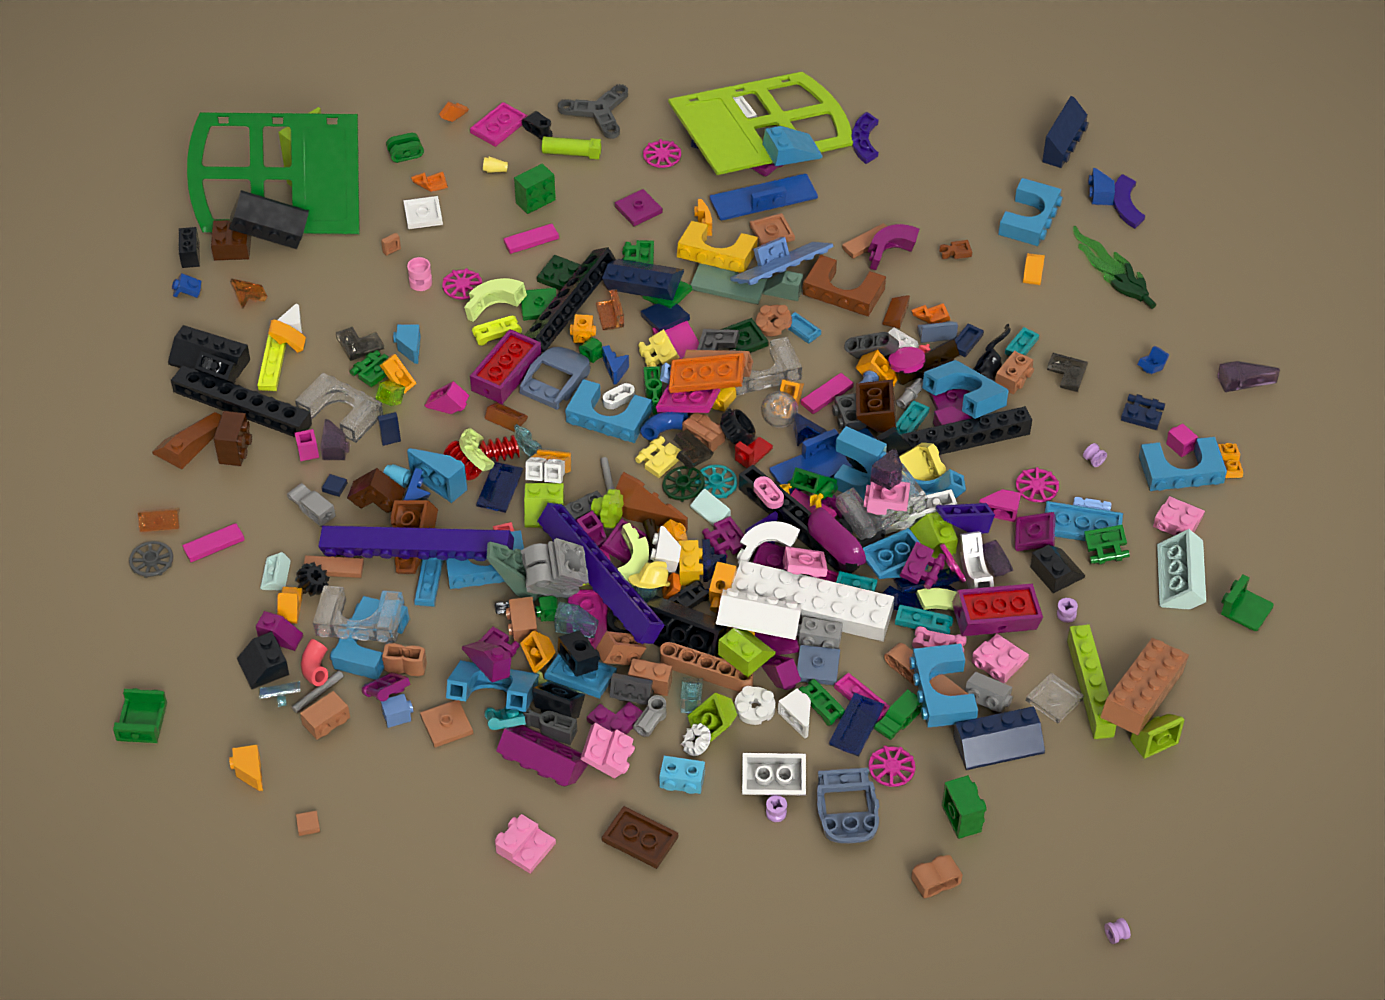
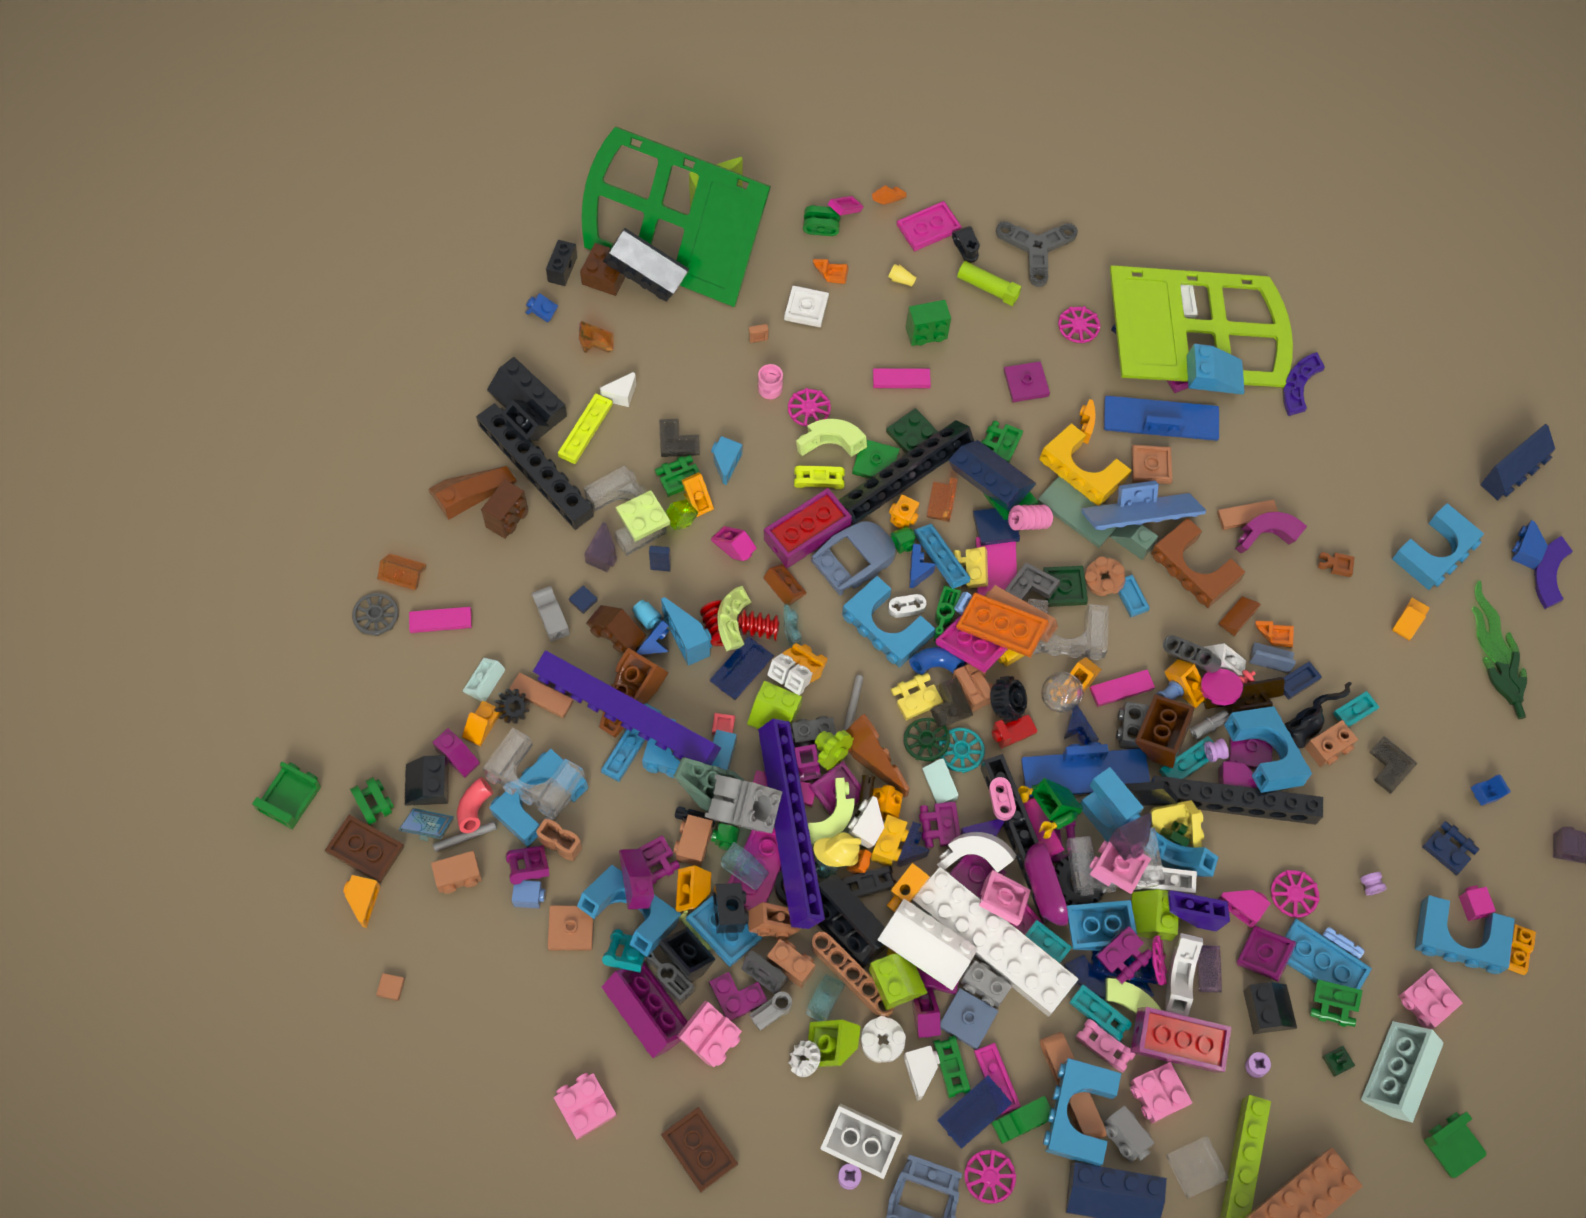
camera: 20 degrees right, 15 degrees up
light orange slope [268,319,306,353] -> none
dark pink brick [295,429,319,461] -> none
medium azure brick [659,756,705,794] -> none
none -> reddish brown plate [325,814,405,883]
none -> green brick [350,777,394,825]
none -> yellowish green plate [616,490,670,542]
none -> dark pink tile [828,196,863,216]
none -> dark azure tile [914,523,970,589]
none -> bright pink piece [1008,504,1053,530]
none -> dark green tile [1160,821,1190,847]
none -> lavender wheel [1204,738,1229,763]
none -> dark green tile [1322,1046,1355,1077]

